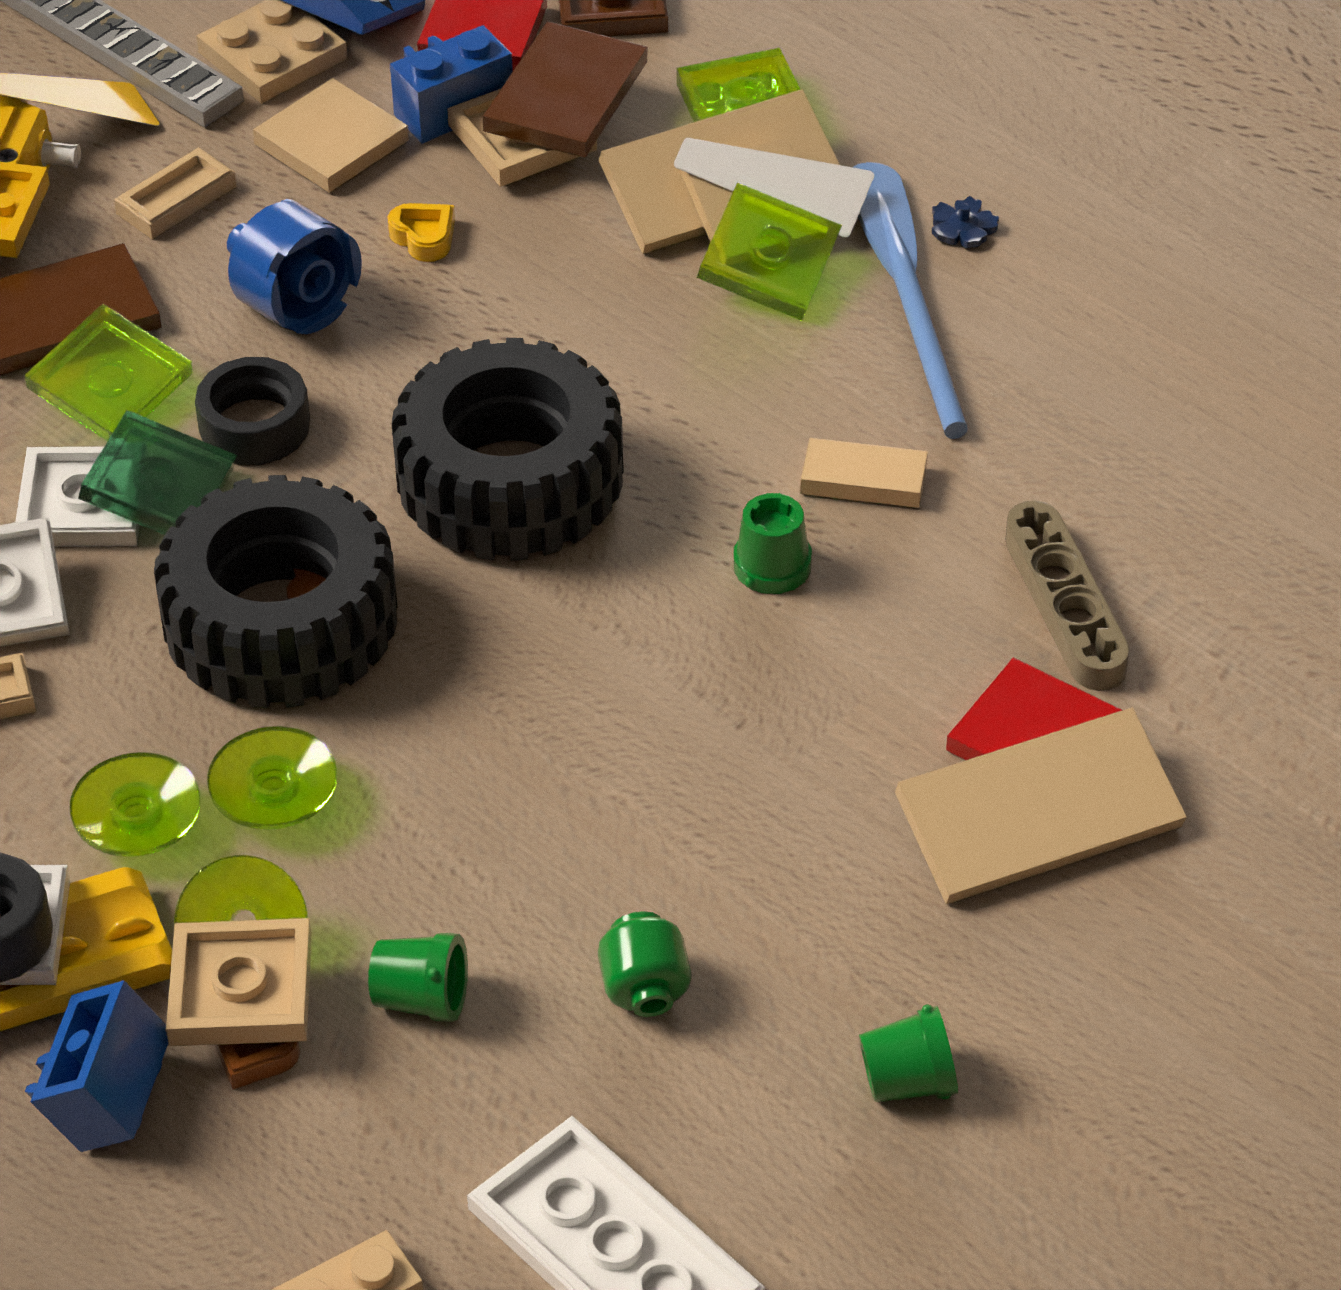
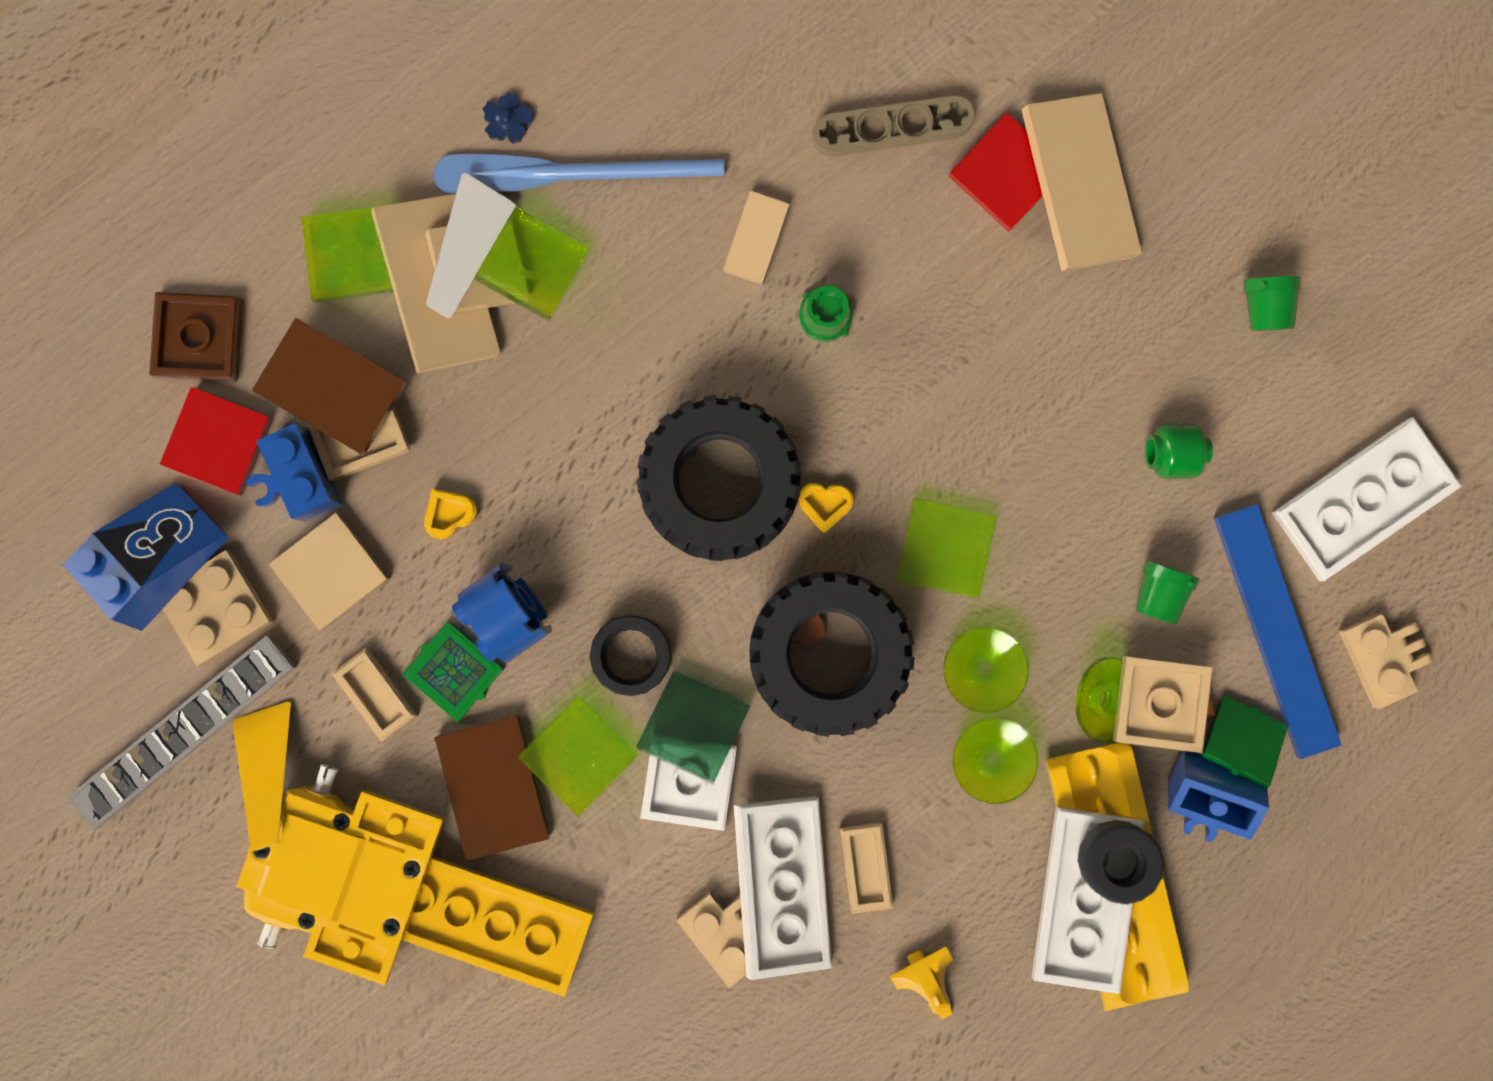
camera: 80 degrees left, 40 degrees up
none -> piece [402,621,504,722]
none -> yellow tile [798,483,853,534]
none -> clear neon green tile [896,498,997,599]
none -> green piece [1202,694,1288,789]
none -> blue tile [1214,504,1342,759]

